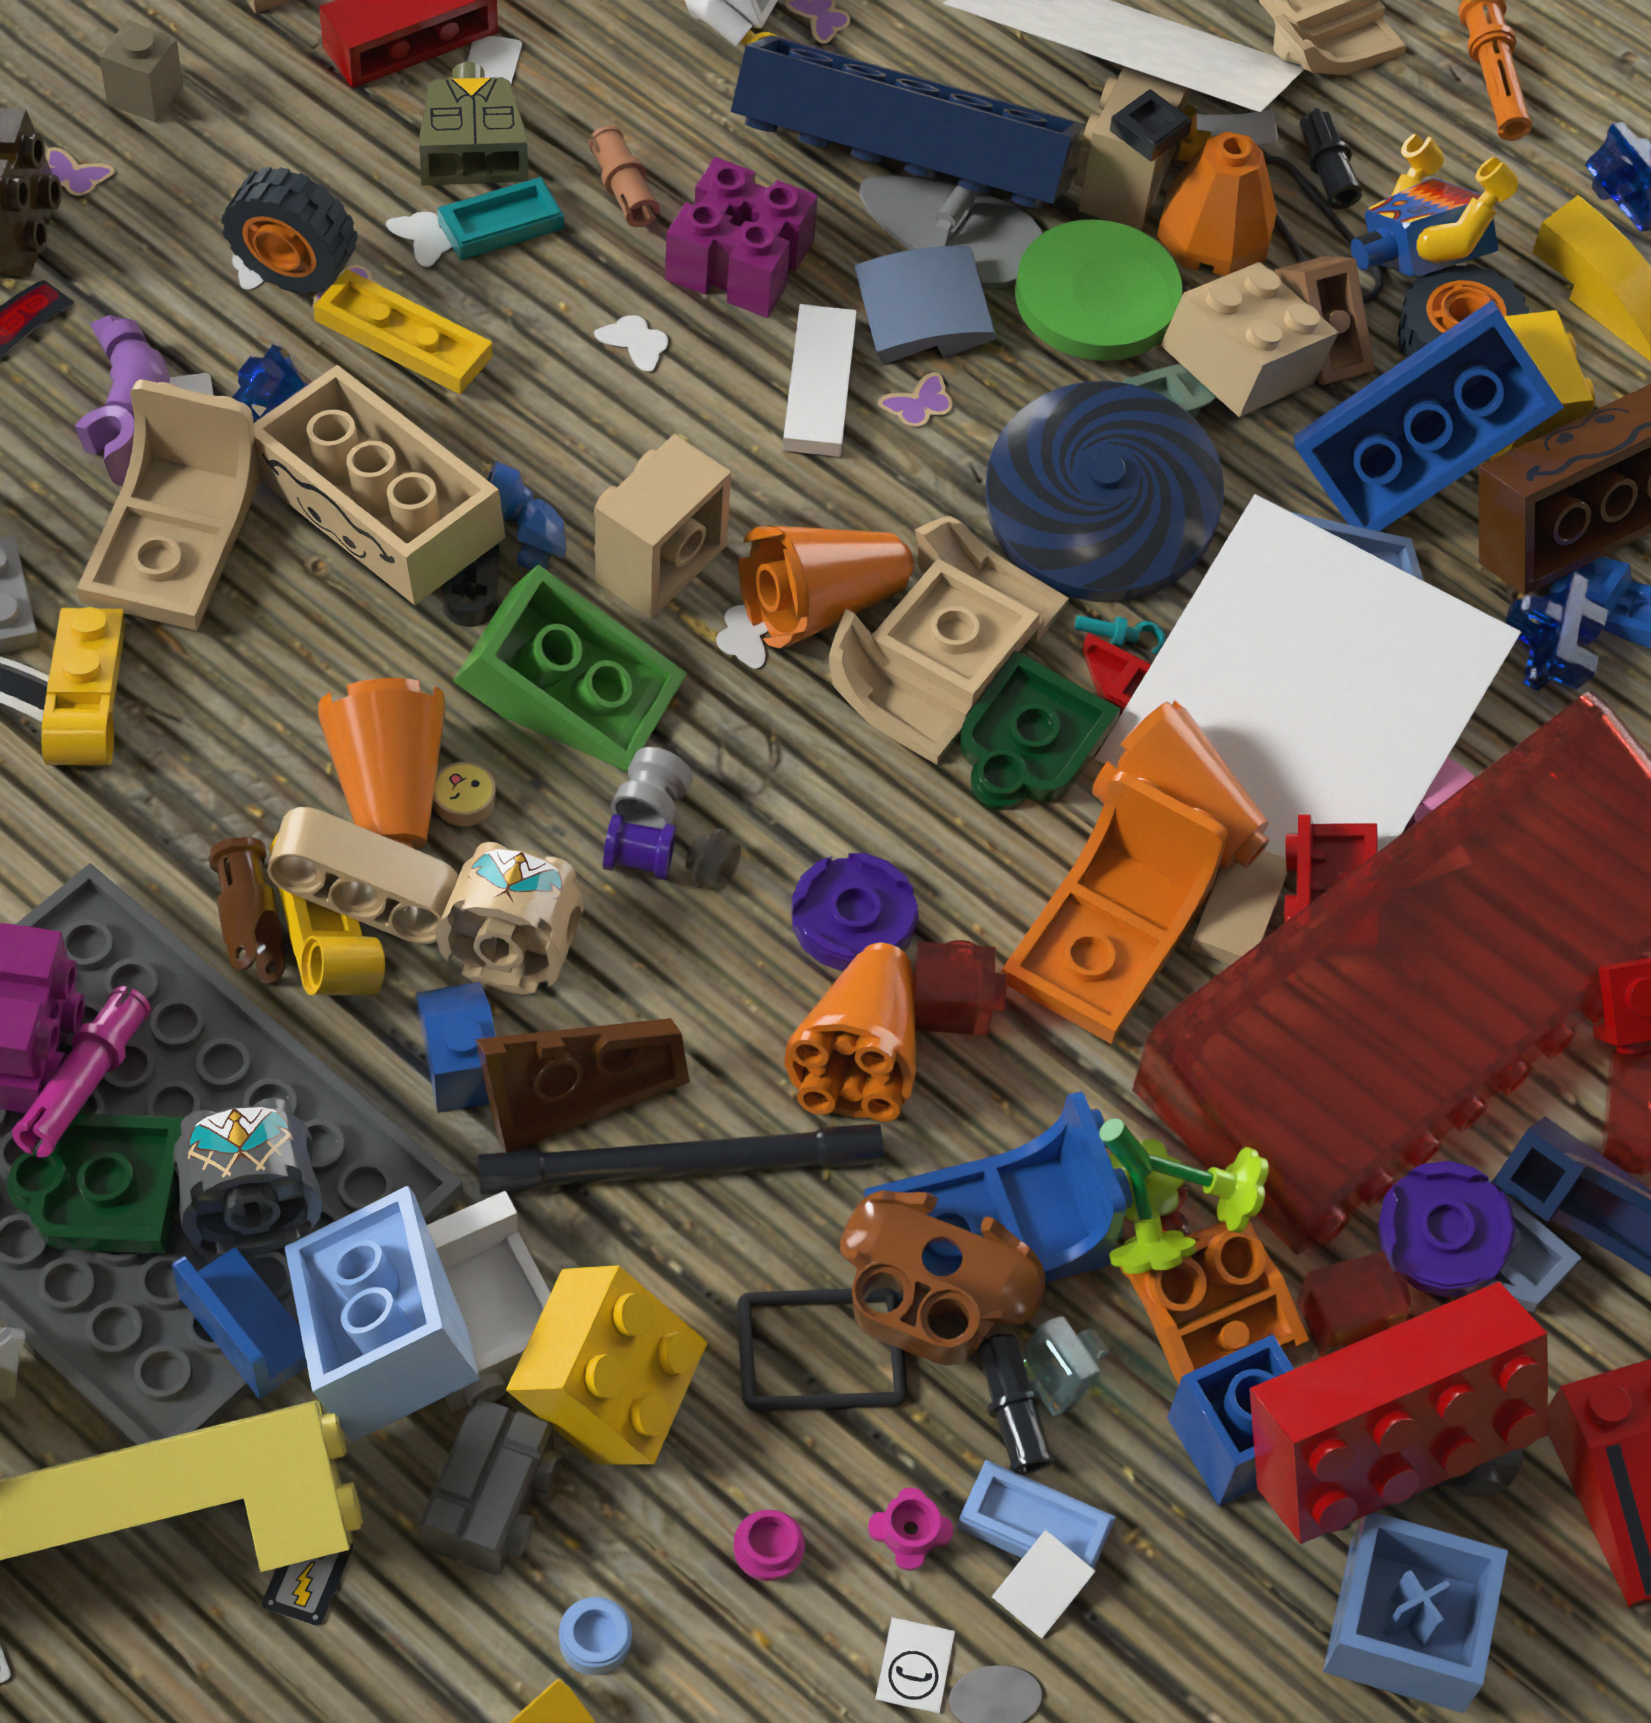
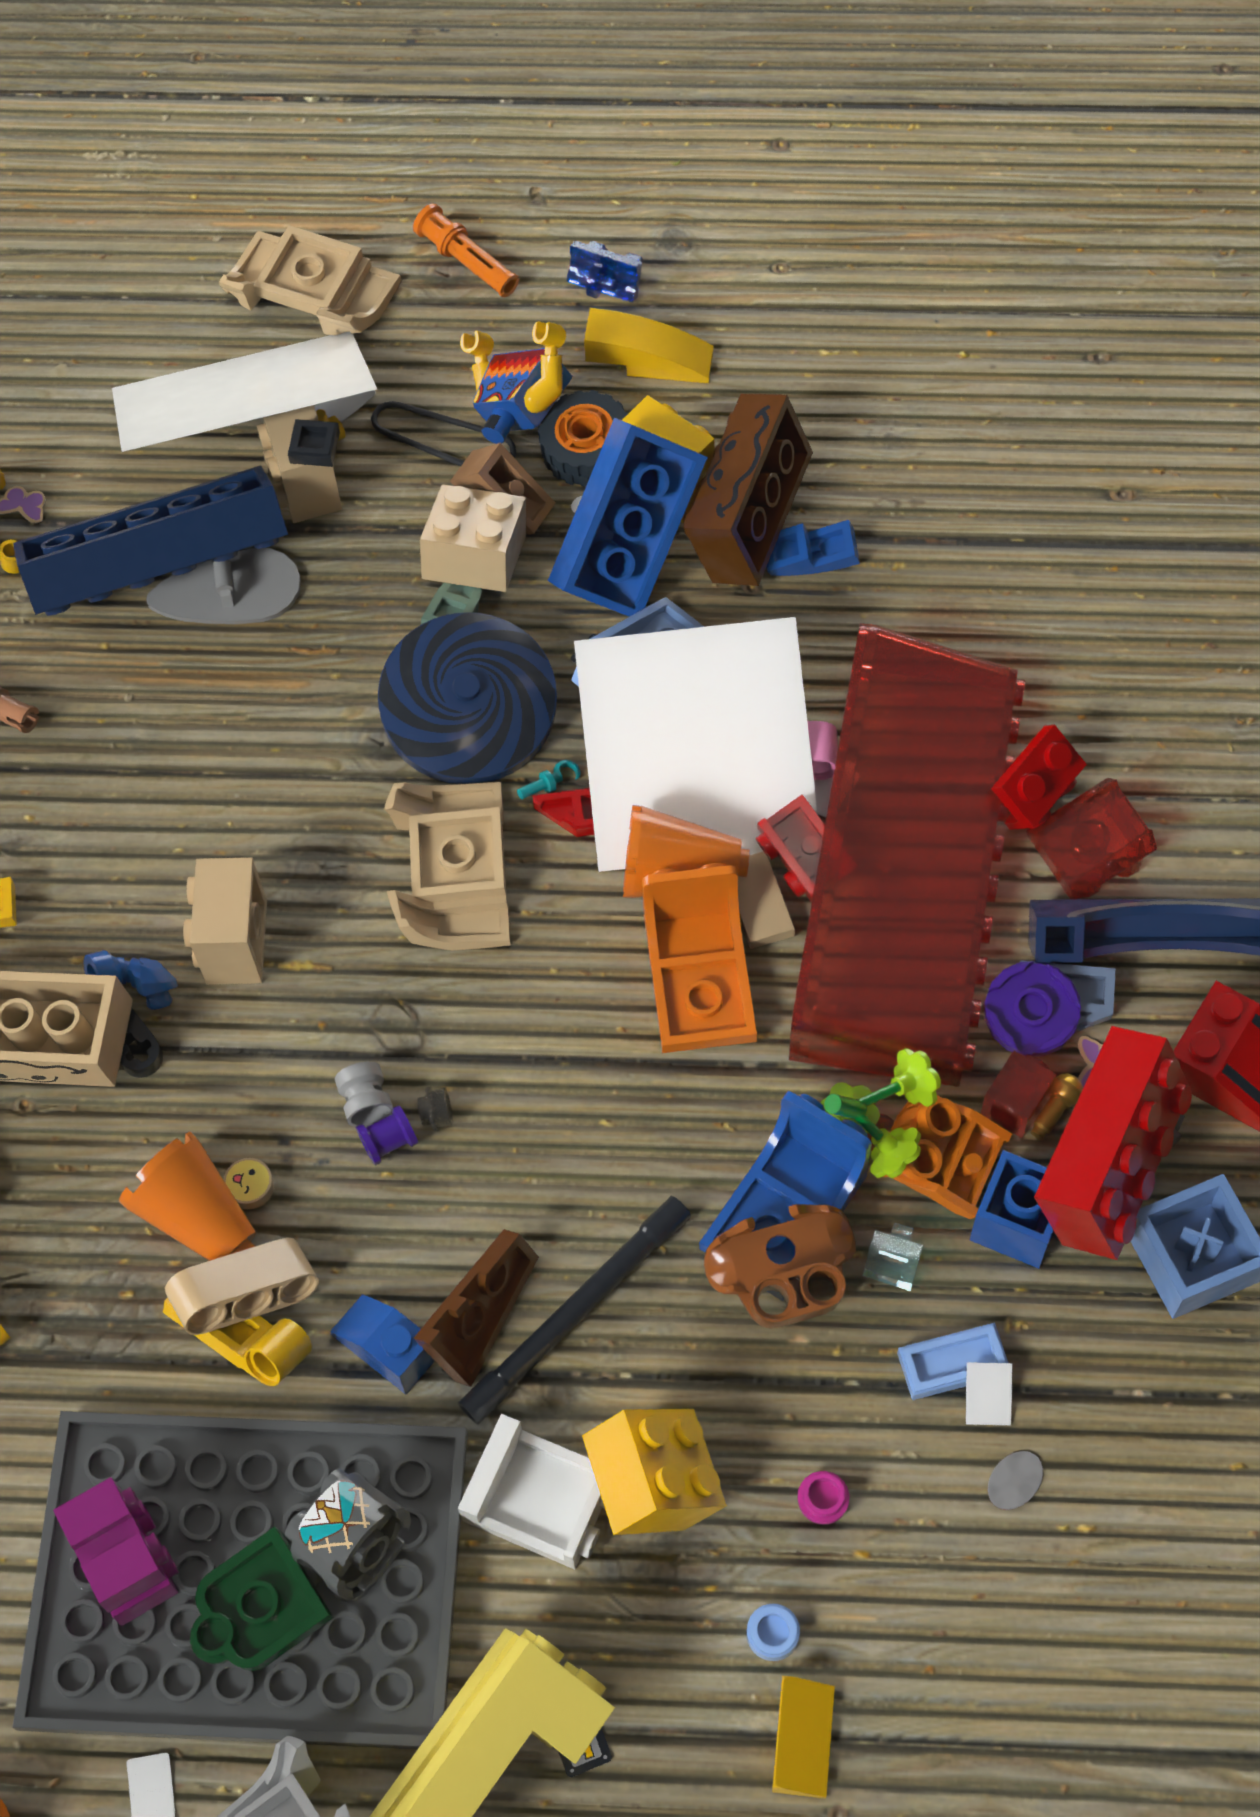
camera: 30 degrees left, 5 degrees up
dark pink pin [12,986,151,1157] -> none
blue panel [172,1247,308,1400] -> none
reddish brown piece [209,837,285,985] -> none
light blue slope [285,1186,480,1442] -> none
dark grey brick [419,1398,562,1575] -> none
tan brick [435,842,584,995] -> none
bright green slope [453,564,687,771] -> none
white sticker [594,315,668,372] -> none
magenta brick [665,157,818,318] -> none
white sticker [716,605,768,669] -> none
black piece [737,1288,908,1411] -> none
orange cone [738,525,914,648] -> none
white tile [782,304,857,457] -> none
orange cone [784,943,916,1122] -> none
dark purple tile [791,853,919,971] -> none
sand blue slope [854,246,997,365] -> none
dark pink plate [868,1487,953,1571] -> none
white sticker [875,1617,955,1713] -> none
medium lavender sticker [878,372,952,427] -> none
clear red brick [913,940,1007,1036] -> none
dark green plate [960,650,1120,810] -> none
black axle [977,1333,1054,1475] -> none
bright green piece [1015,220,1182,361] -> none
orange cone [1157,131,1277,276] -> none
black axle [1299,108,1363,209] -> none
clear blue hips [1506,572,1608,691] -> none

